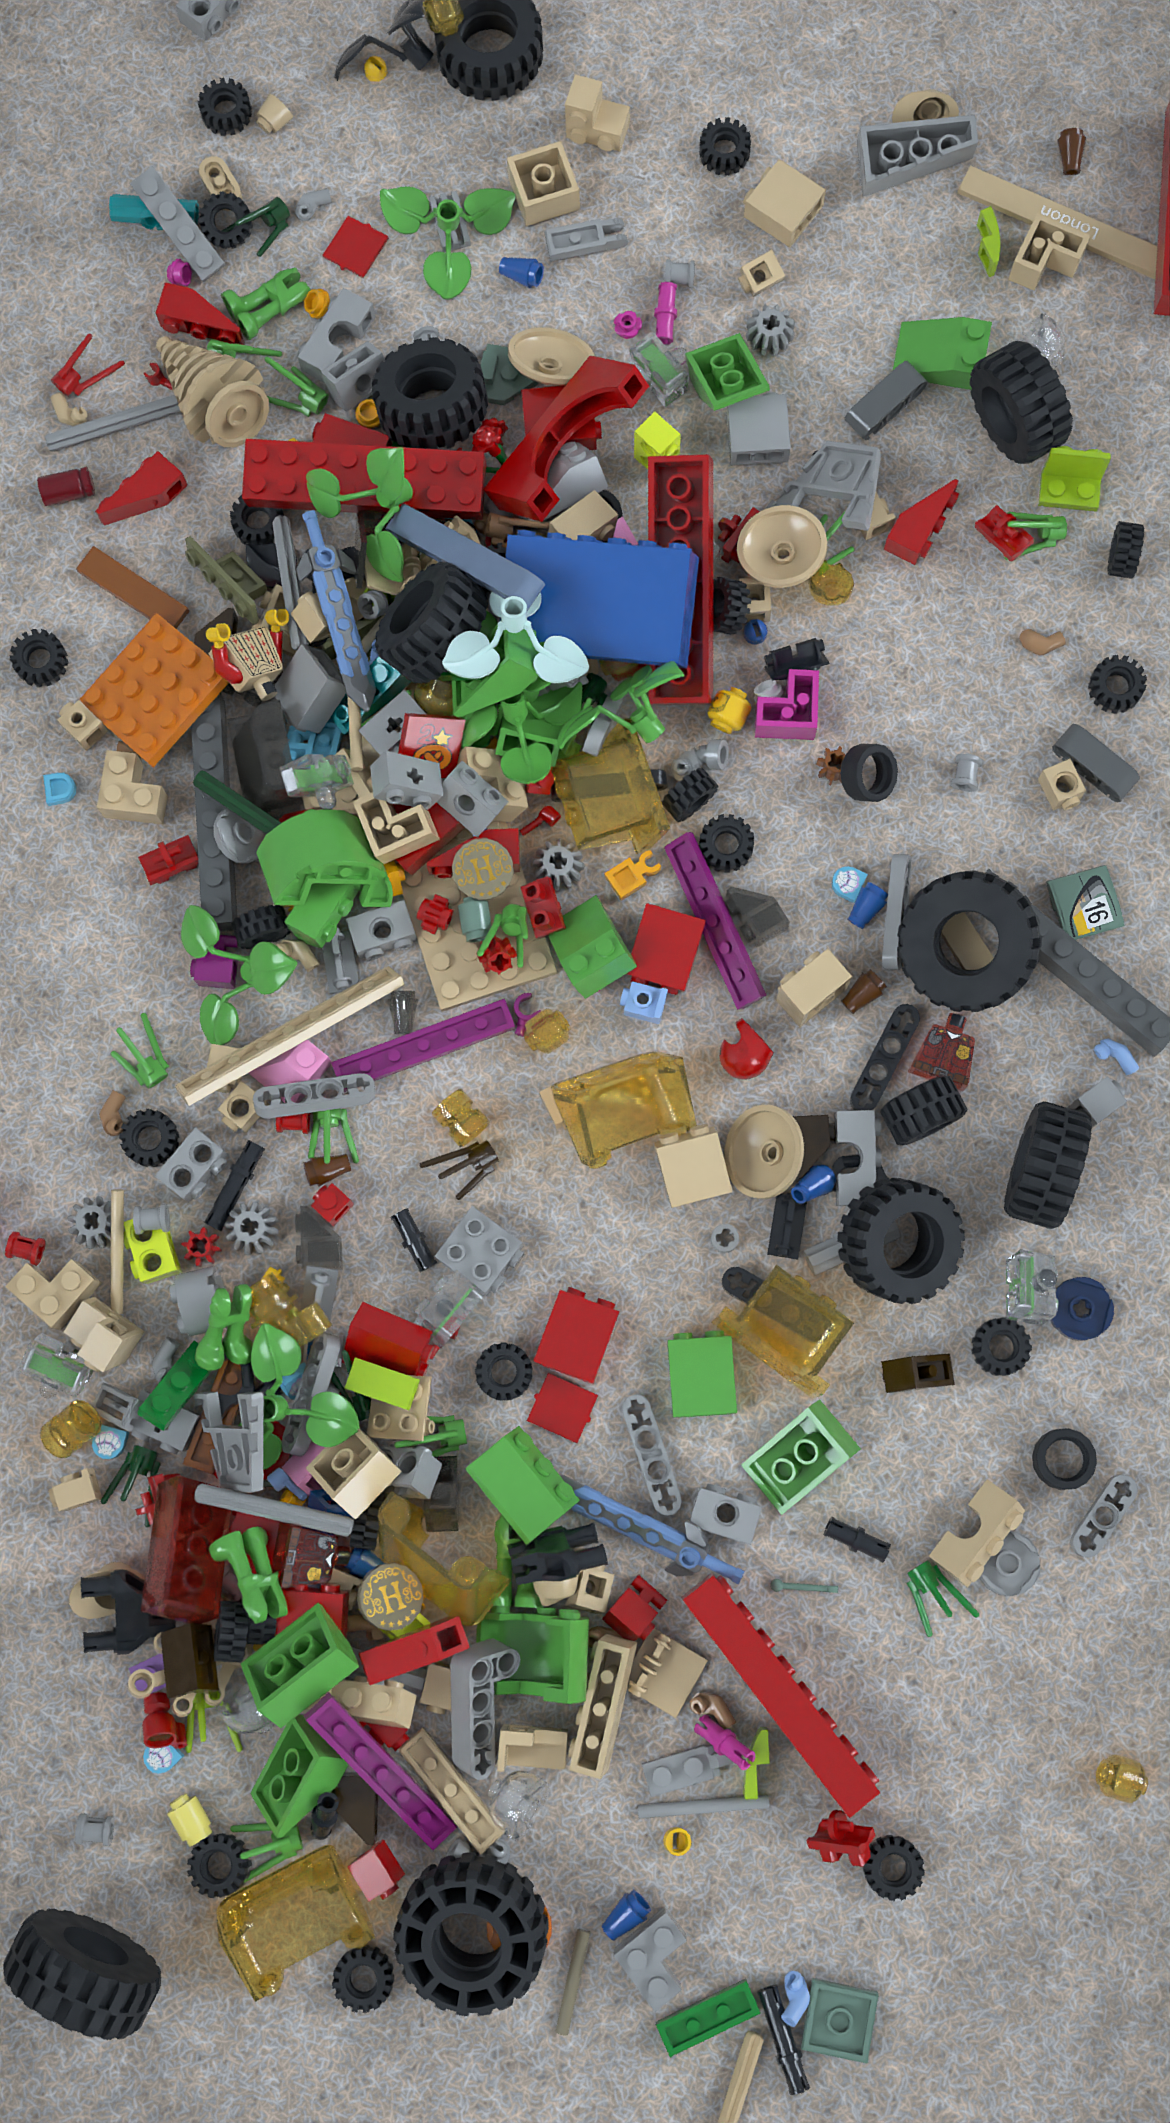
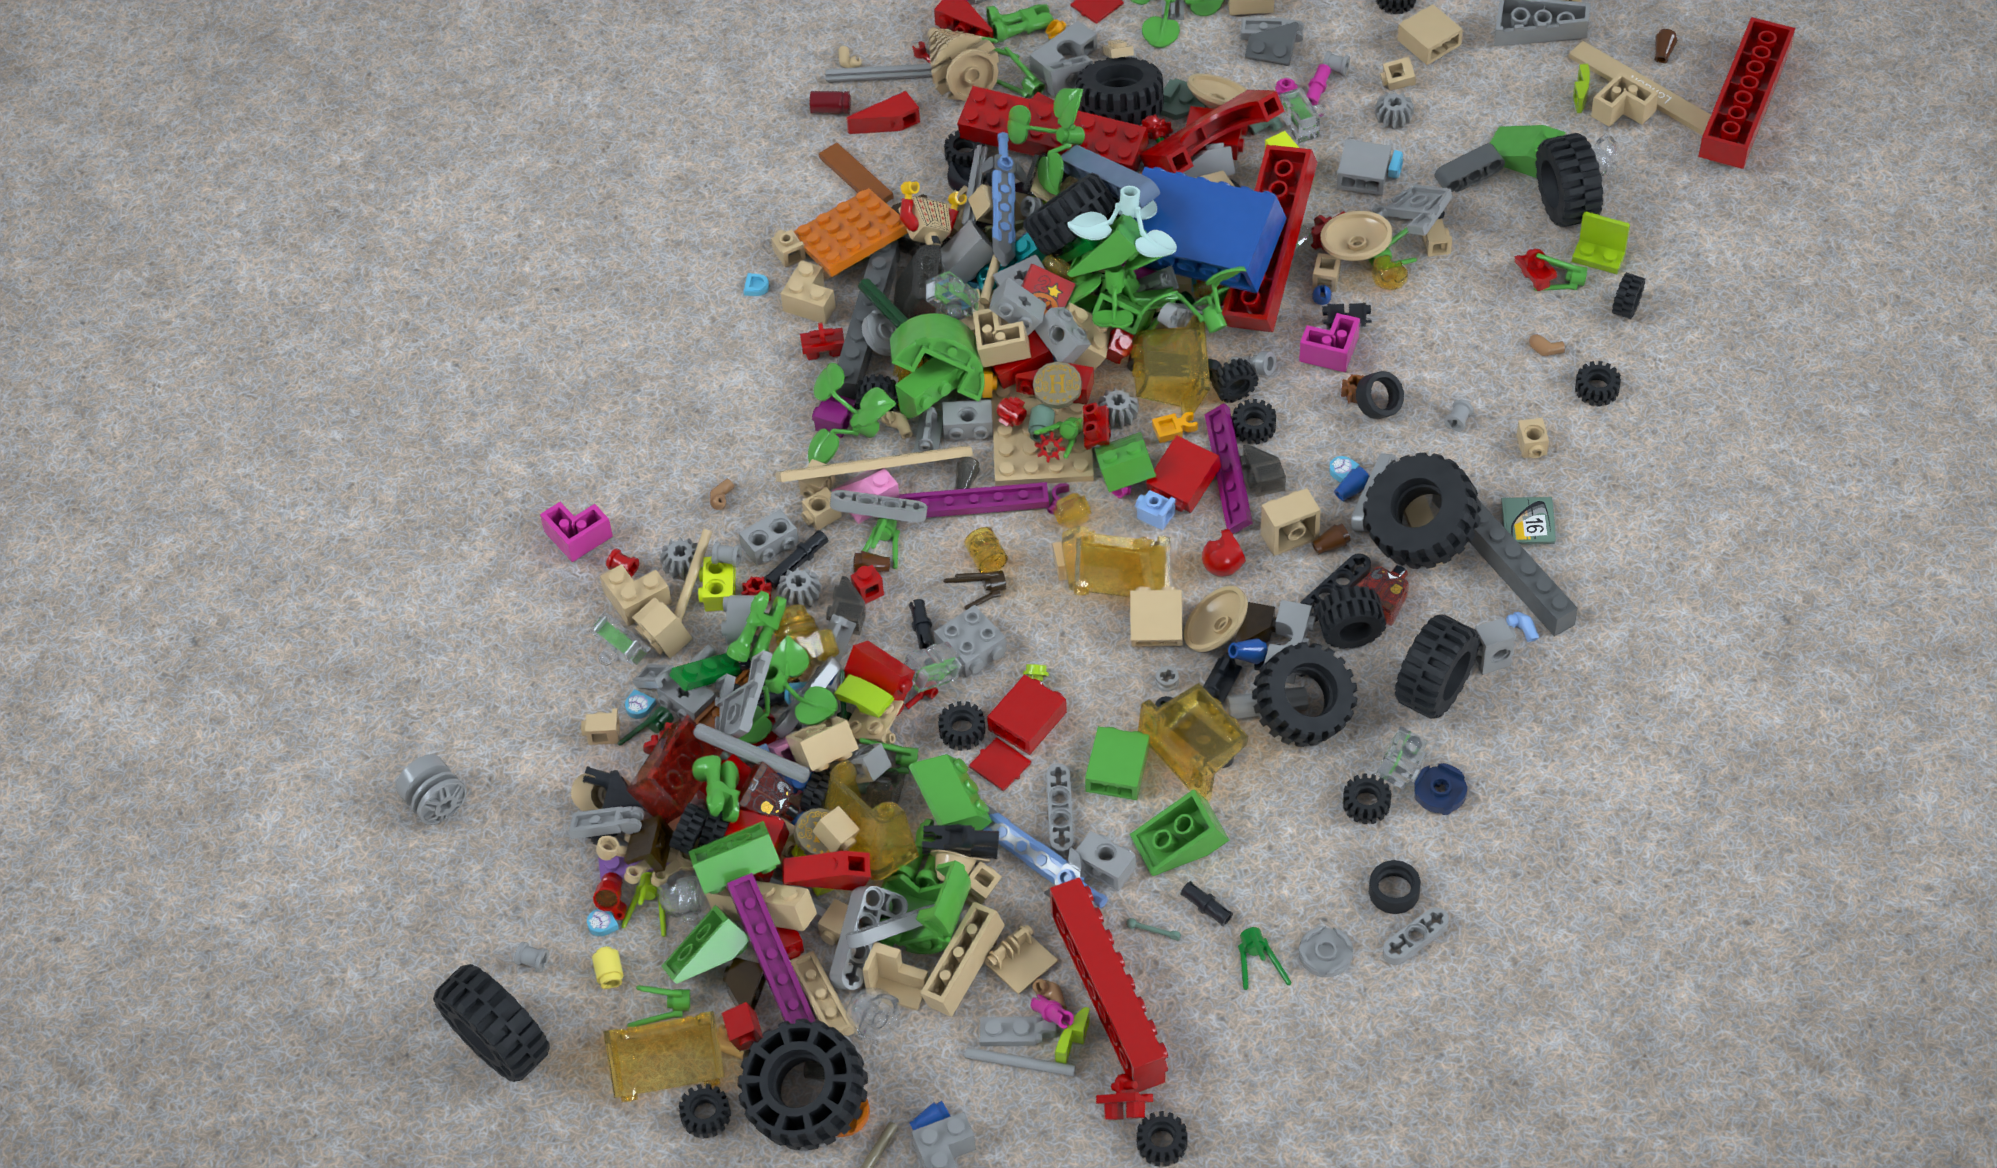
camera: 15 degrees right, 25 degrees down
black tyre [10,629,68,687] -> none
clear yellow wheel [40,1400,102,1458] -> none
red plant [51,333,125,397] -> none
bright green plant [111,1013,169,1089] -> none
black tyre [119,1109,180,1167] -> none
olive bracket [185,536,267,625] -> none
black tyre [187,1833,252,1898] -> none
red bush [276,1113,311,1134] -> none
black pin [310,1792,339,1840] -> none
blue cone [499,257,544,288] -> none
red hand [519,806,561,836] -> none
red brick [602,1574,668,1641] -> none
yellow hinge [663,1827,691,1856] -> none
bright green slope [685,333,770,411] -> none
yellow head [707,687,752,734] -> none
black tyre [713,577,751,635] -> none
dark brown slope [881,1353,955,1393] -> none
red slope [884,479,960,565] -> none
tan arch [929,1479,1025,1588] -> none
dark grey beam [1052,724,1140,802] -> none
clear yellow head [1096,1755,1148,1803] -> none
none -> light grey hinge [568,806,645,839]
none -> tan brick [812,806,860,852]
none -> light grey beam [845,904,935,949]
none -> lime plate [1023,664,1049,681]
none -> tan plate [1103,39,1134,58]
none -> dark grey wing [1245,22,1299,66]
none -> medium azure tile [1388,150,1403,179]

